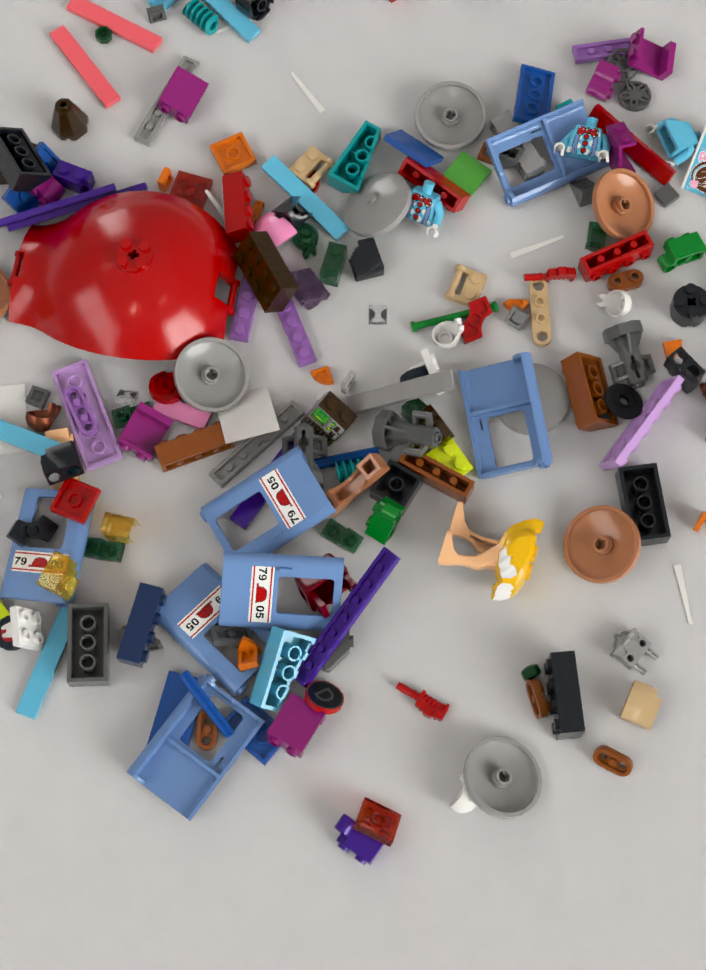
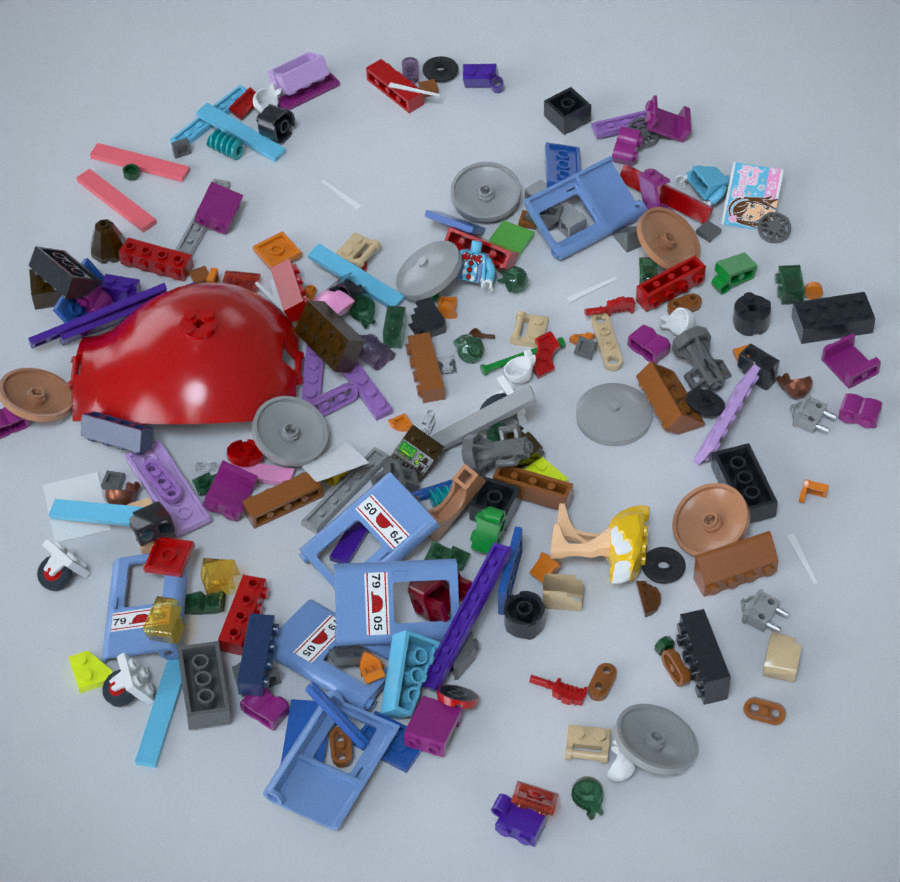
camera: 10 degrees left, 20 degrees down
black tile [6,515,59,547] -> none
teal wedge [328,120,381,193] -> none
medium blue piece [458,352,553,479] -> none
torso [553,117,611,163] -> none
dark grey wheel [618,81,652,112] -> none
none -> brick [80,411,154,455]
none -> red brick [118,237,194,282]
none -> dark orange tile [188,265,209,283]
none -> red brick [218,574,270,656]
none -> magenta brick [240,688,289,731]
none -> medium lavender plate [309,383,358,416]
none -> dark orange brick [405,332,445,403]
none -> orange tile [437,296,457,319]
none -> clear green piece [453,334,485,364]
none -> reddish brown hand [468,328,495,343]
none -> clear green piece [497,266,529,294]
none -> blue tile [498,526,523,615]
none -> black brick [504,591,545,640]
none -> orange tile [529,552,562,583]
none -> tan piece [543,574,584,611]
none -> black brick [544,87,592,134]
none -> tan plate [565,724,611,764]
none -> clear green piece [571,776,604,820]
none -> dark orange plate [588,663,617,701]
none -> magenta brick [627,324,671,363]
none -> reddish brown tile [636,581,661,617]
none -> black wheel [642,547,686,584]
none -> dark orange slope [693,531,778,597]

